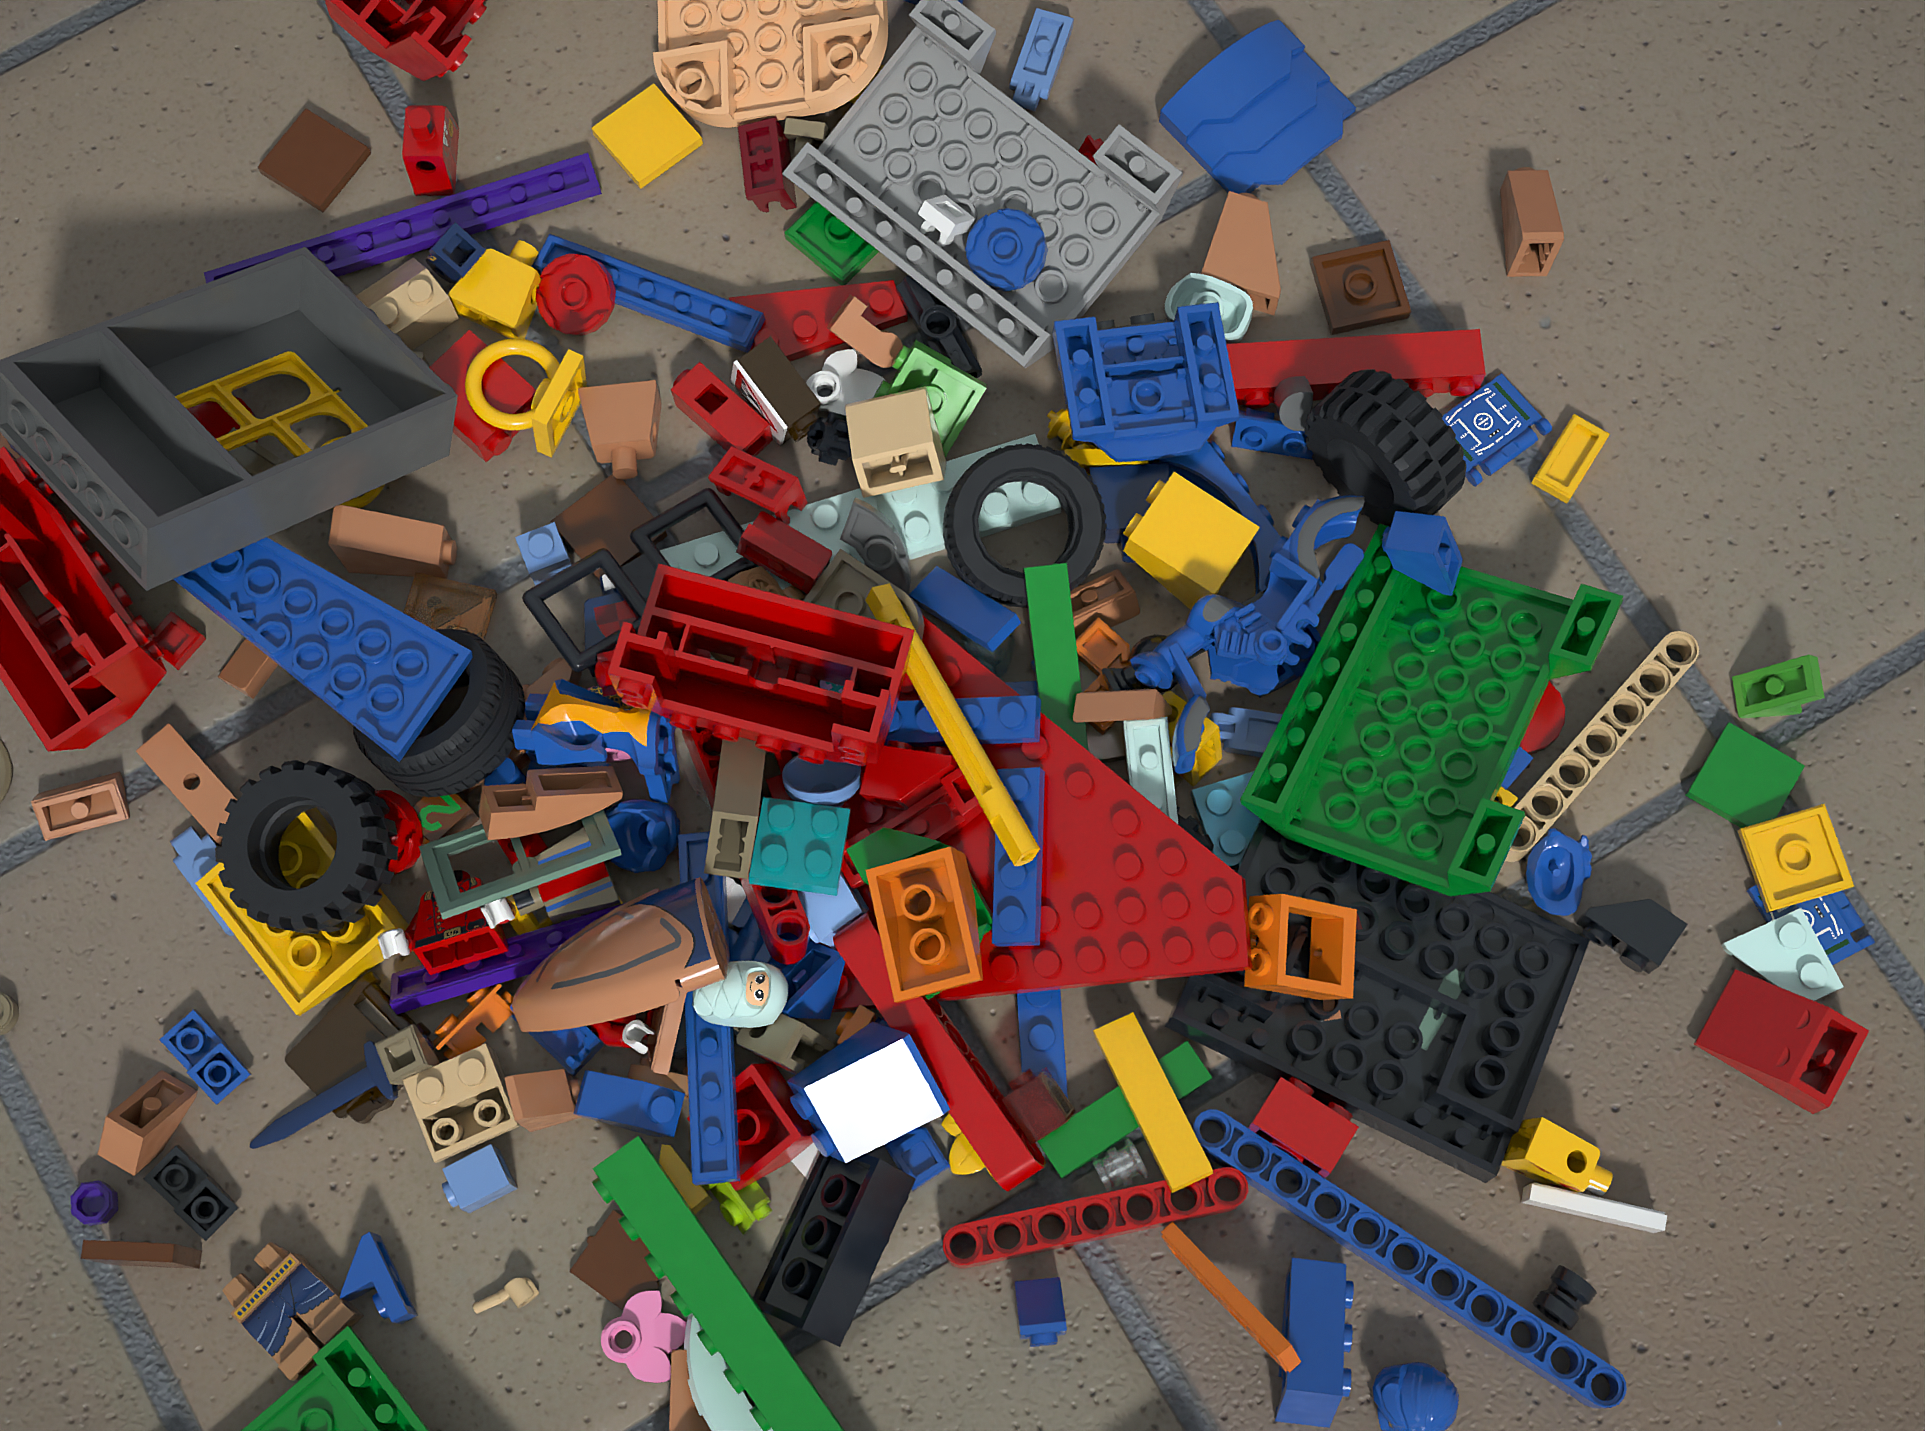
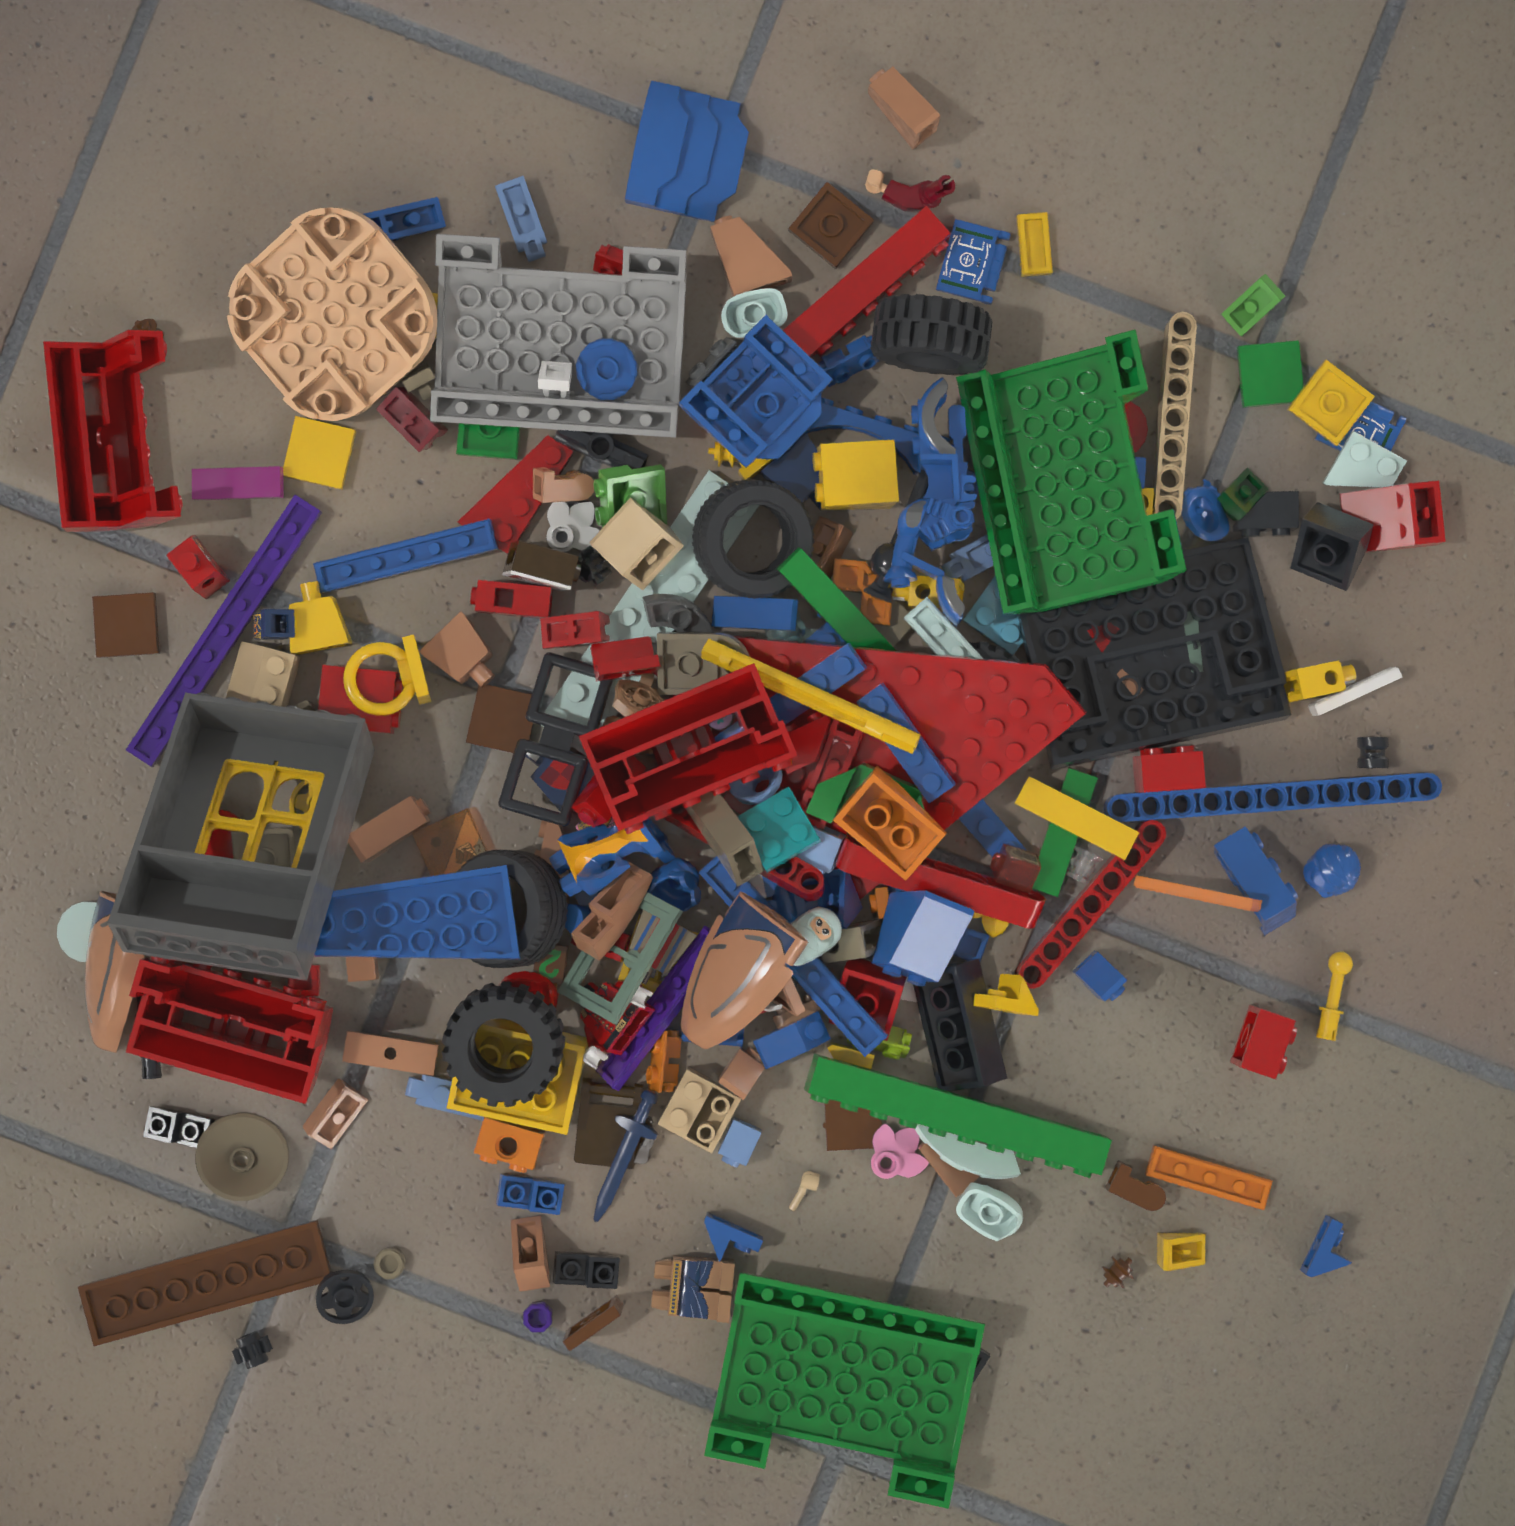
camera: 45 degrees left, 15 degrees up
dark tan slope [375,1024,440,1085] -> none
medium blue brick [515,522,572,586] -> none
red tile [535,253,616,336] -> none
nougat slope [1073,689,1172,723] -> none
orange window [1244,894,1357,1000] -> none
dark grey brick [1273,376,1313,431] -> none
blue slope [1382,511,1463,596] -> none
none -> magenta tile [192,466,284,500]
none -> orange brick [474,1117,546,1173]
none -> dark red arm [865,169,955,212]
none -> yellow slope [973,974,1039,1016]
none -> dark green slope [1217,467,1268,521]
none -> black slope [1290,502,1374,591]

